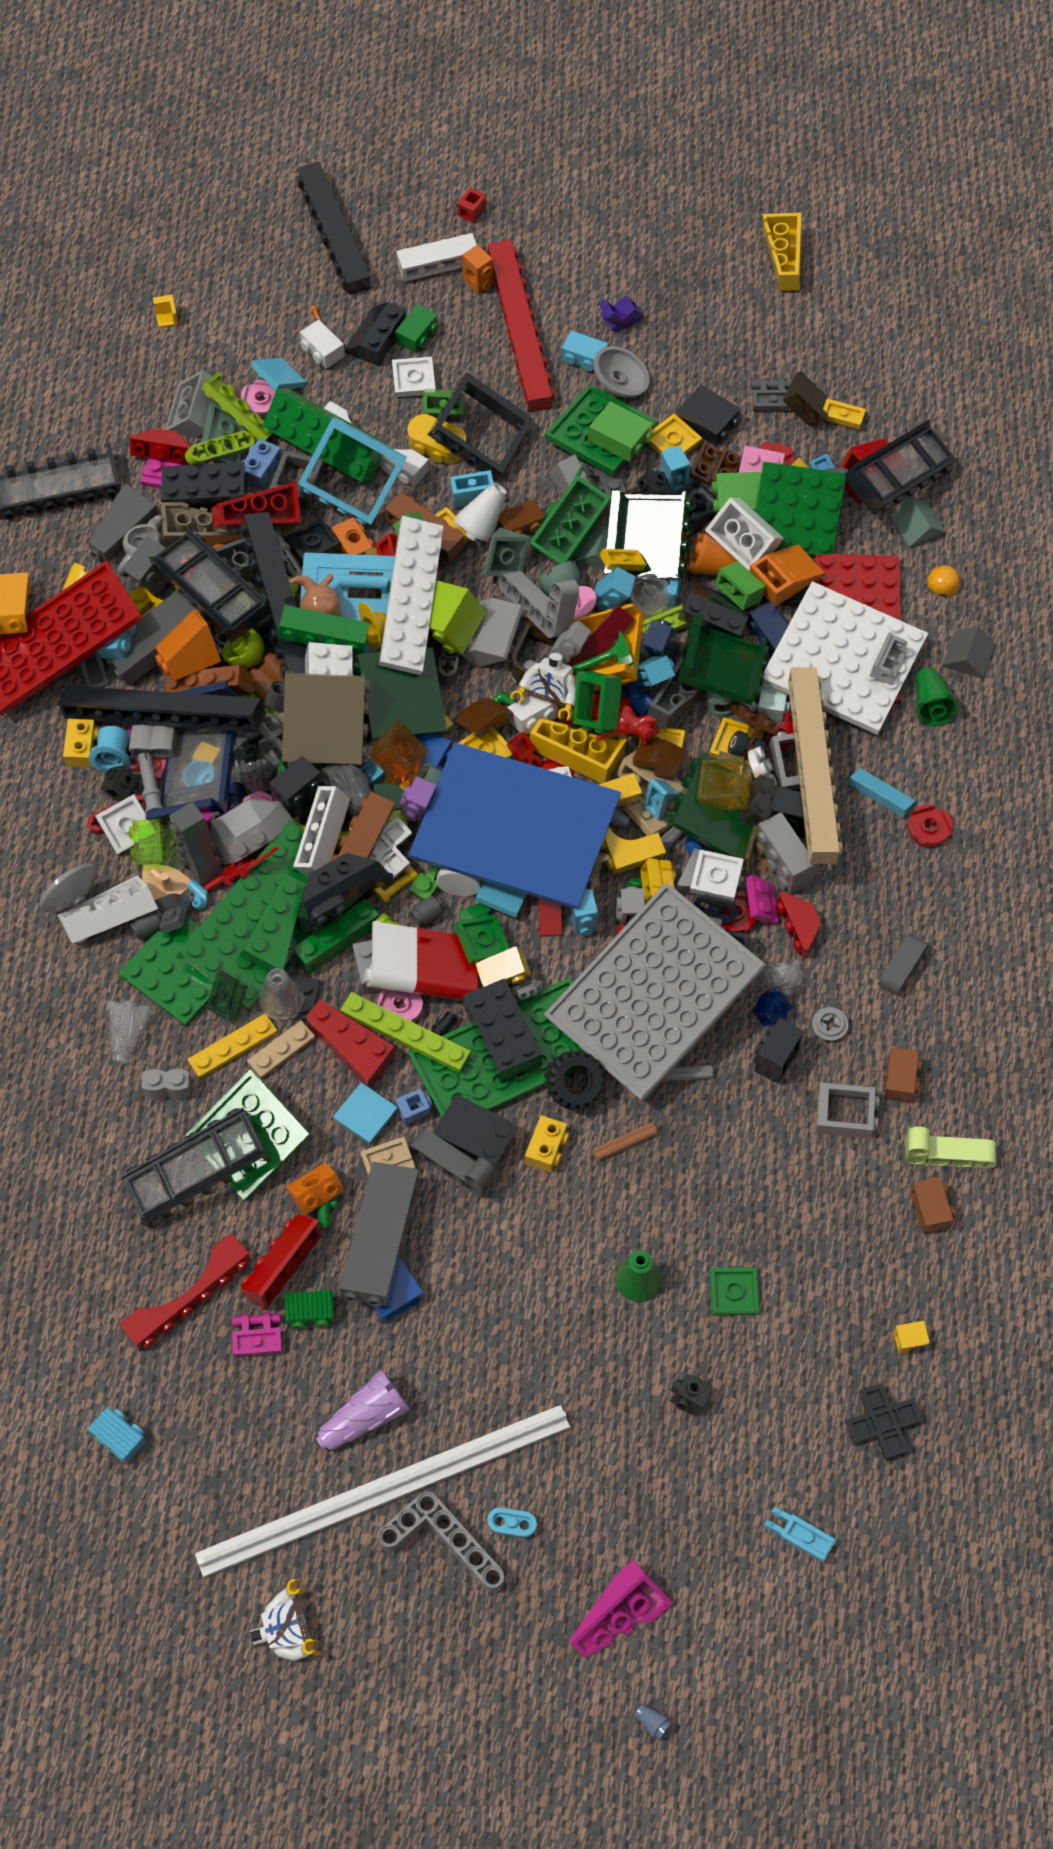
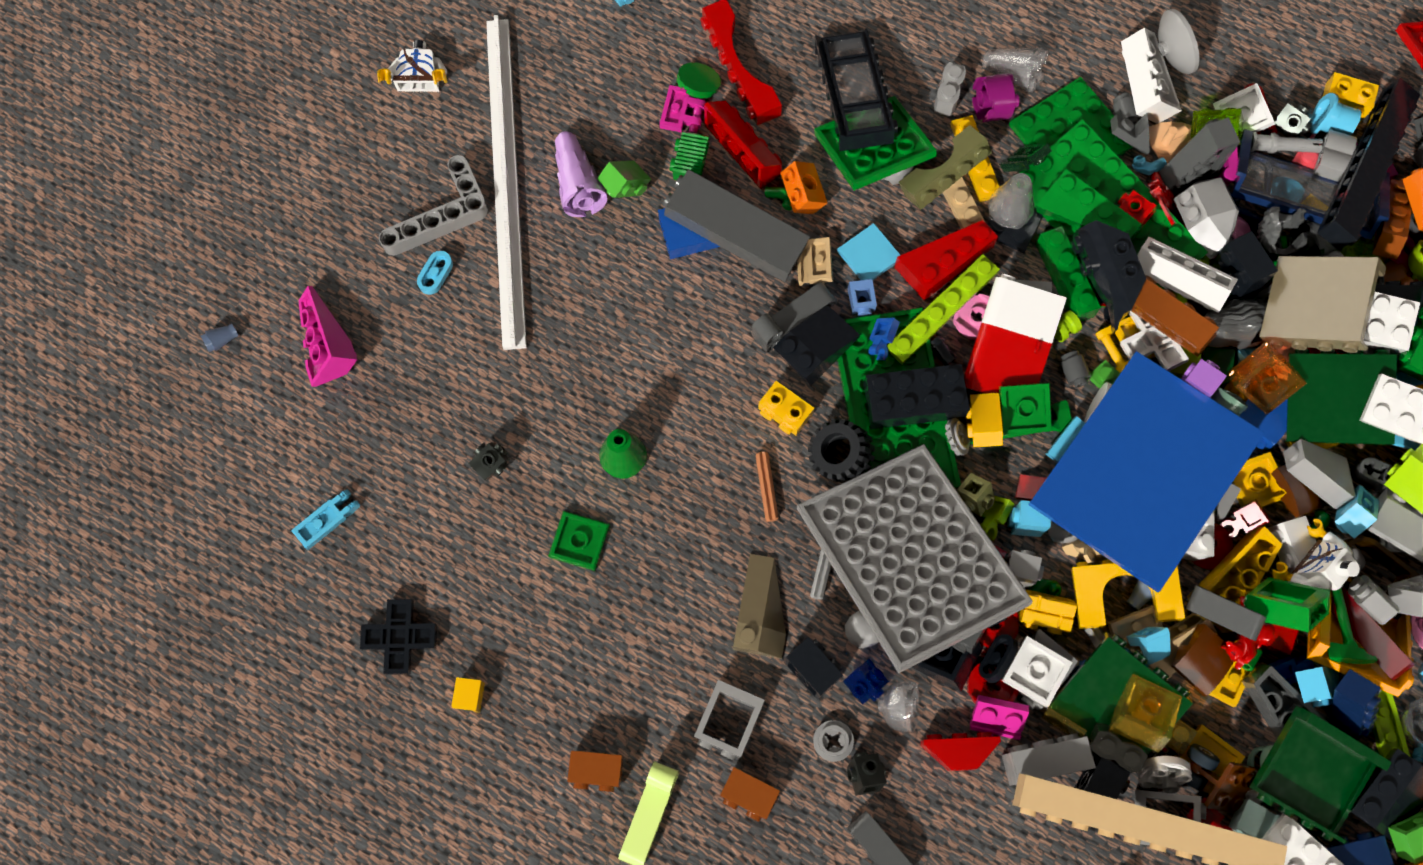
camera: 110 degrees right, 10 degrees up
none -> bright green brick [597,160,651,198]
none -> green tile [676,62,721,98]
none -> dark tan wedge [733,554,786,659]
none -> light grey hair [845,611,879,648]
none -> pearl dark grey brick [846,752,887,796]
none -> blue plate [869,318,900,361]
none -> olive arch [899,125,992,210]
none -> olive brick [957,473,995,517]
none -> magenta brick [972,73,1019,123]
none -> lime plate [980,496,1015,541]
none -> red brick [1117,190,1157,227]
none -> dark grey beam [1185,585,1267,641]
none -> light grey slope [1283,439,1356,509]
none -> medium azure brick [1335,485,1379,538]

